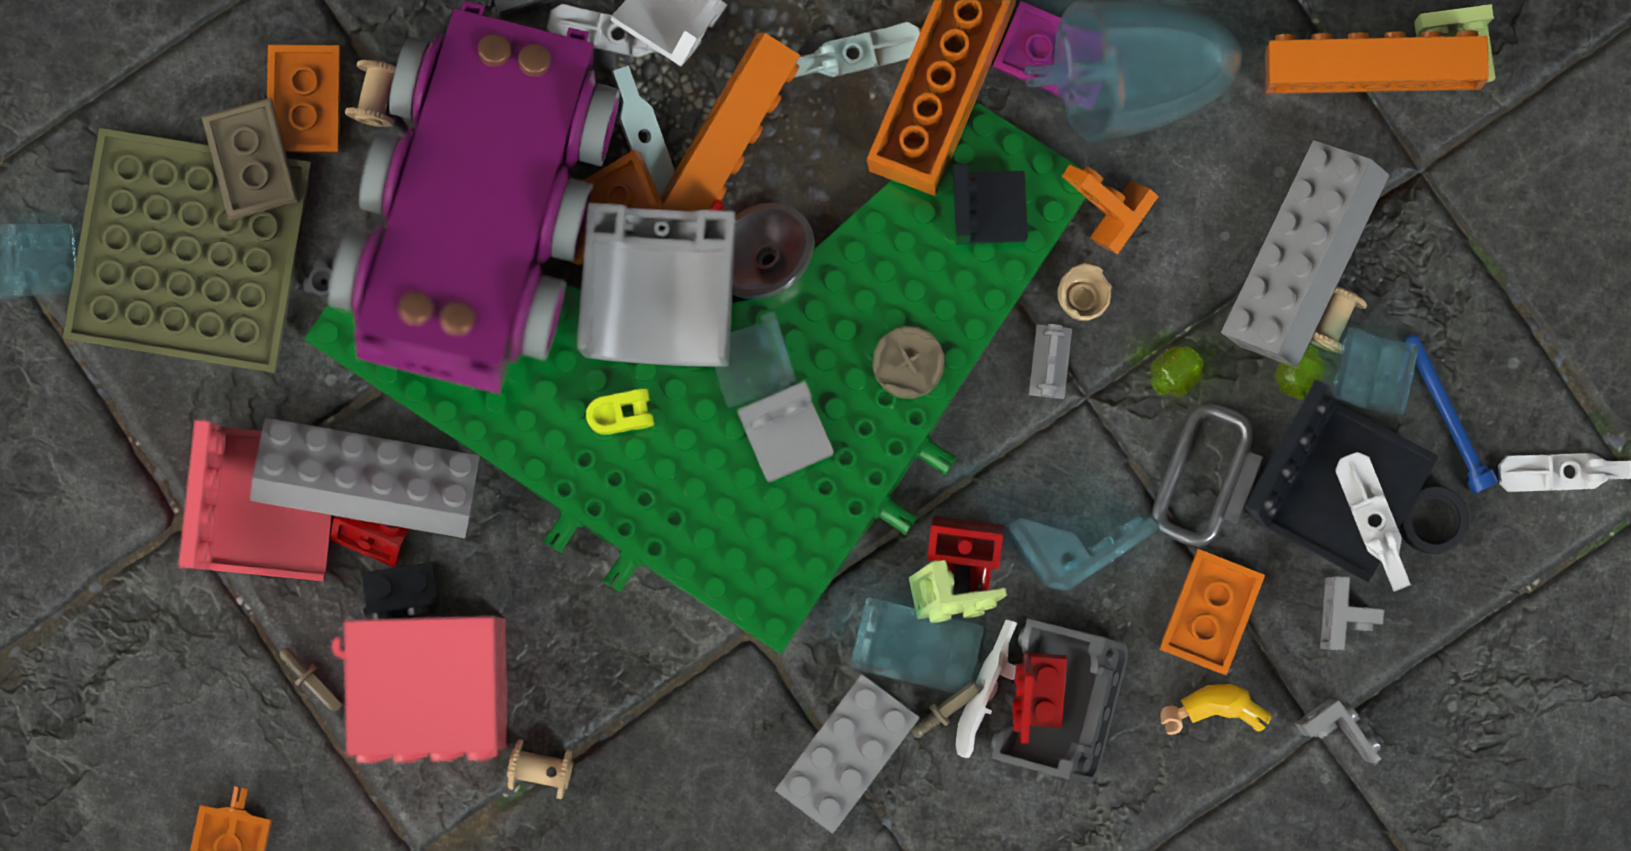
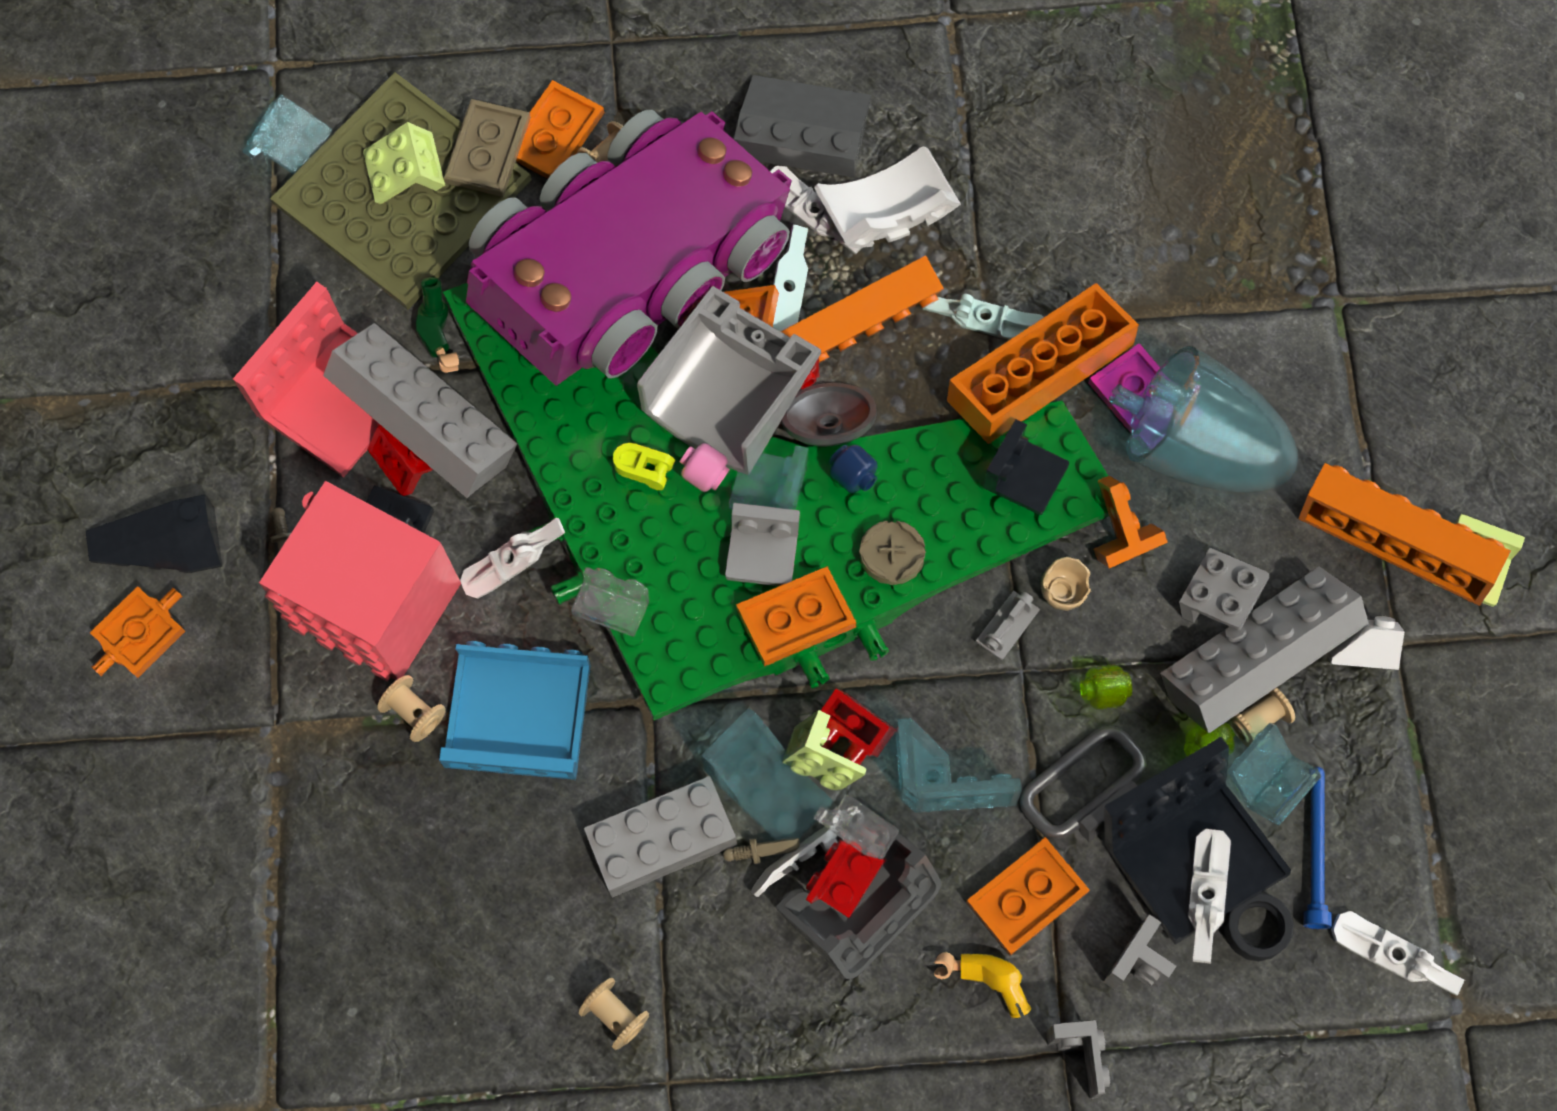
camera: 35 degrees right, 15 degrees down
none -> black wedge [86,494,222,573]
none -> yellowish green bracket [363,122,445,204]
none -> dark green arm [416,277,459,373]
none -> dark azure panel [439,641,591,780]
none -> white piece [460,518,565,599]
none -> clear bracket [571,567,649,637]
none -> bright pink head [679,443,730,492]
none -> orange plate [736,566,856,667]
none -> clear bracket [814,795,899,859]
none -> dark blue head [829,445,878,493]
none -> light grey bracket [1179,548,1269,630]
none -> white slope [1326,616,1404,670]

